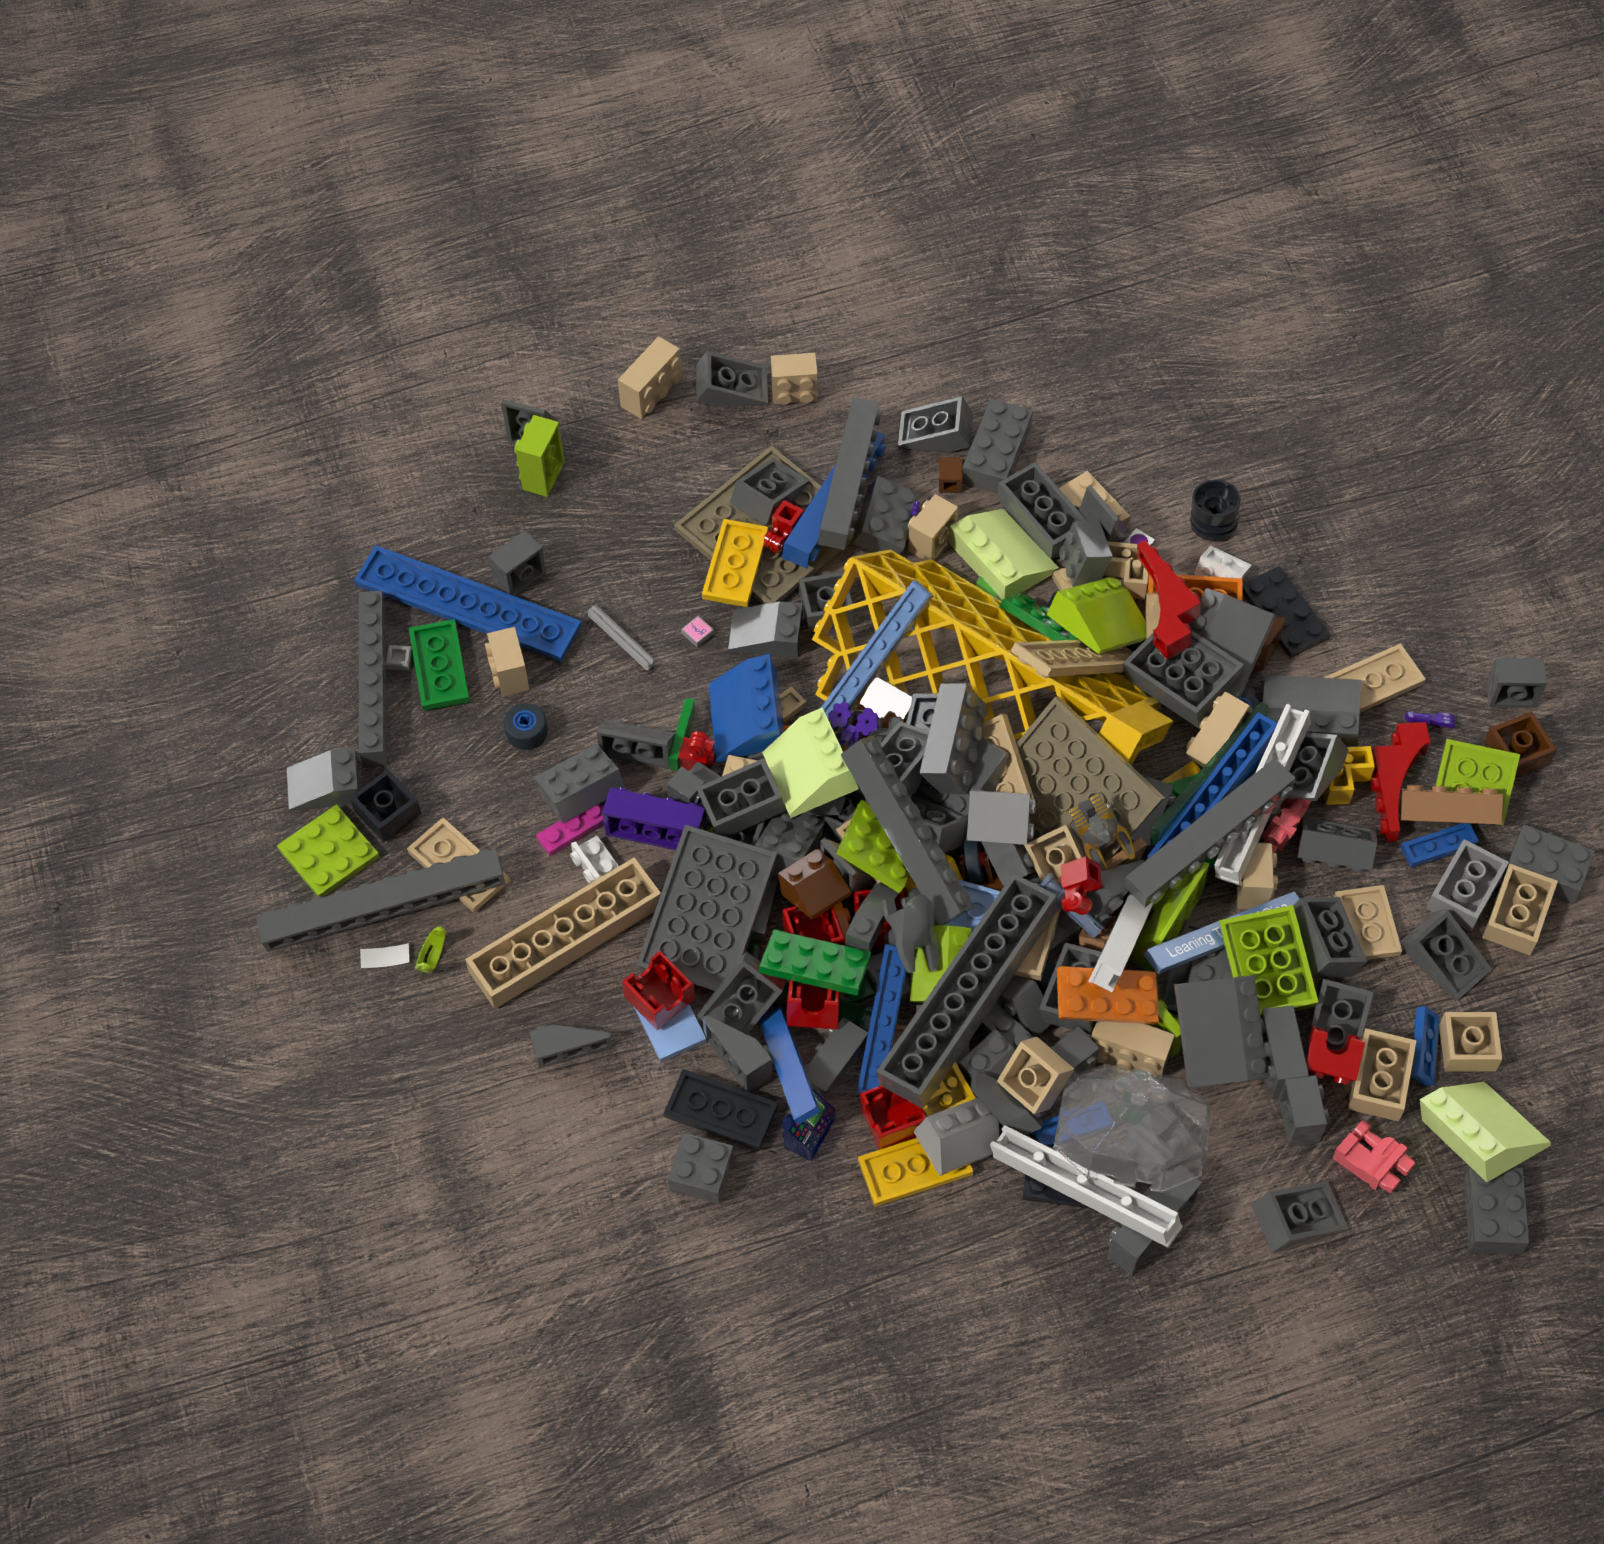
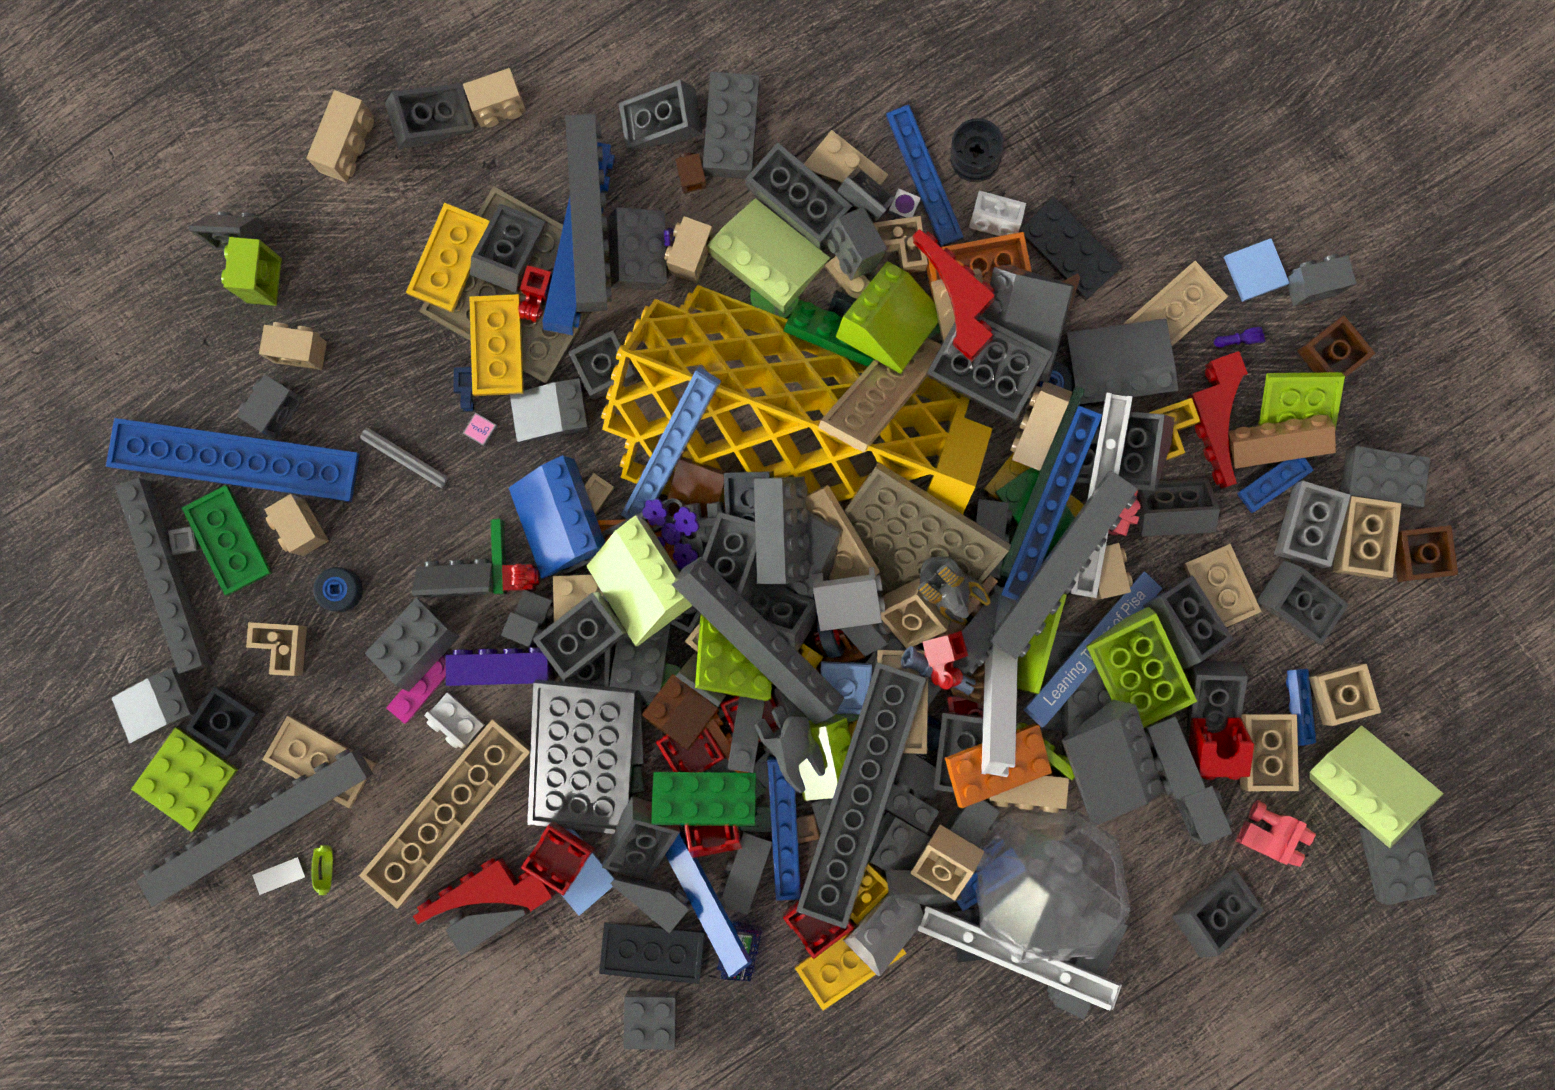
camera: 15 degrees left, 25 degrees up
none -> tan brick [246,622,307,676]
none -> tan brick [259,322,327,370]
none -> yellow plate [406,203,490,313]
none -> red arch [413,858,555,925]
none -> dark blue plate [453,367,474,412]
none -> blue tile [886,105,964,247]
none -> light blue tile [1224,239,1289,302]
none -> reddish brown brick [1395,525,1458,582]

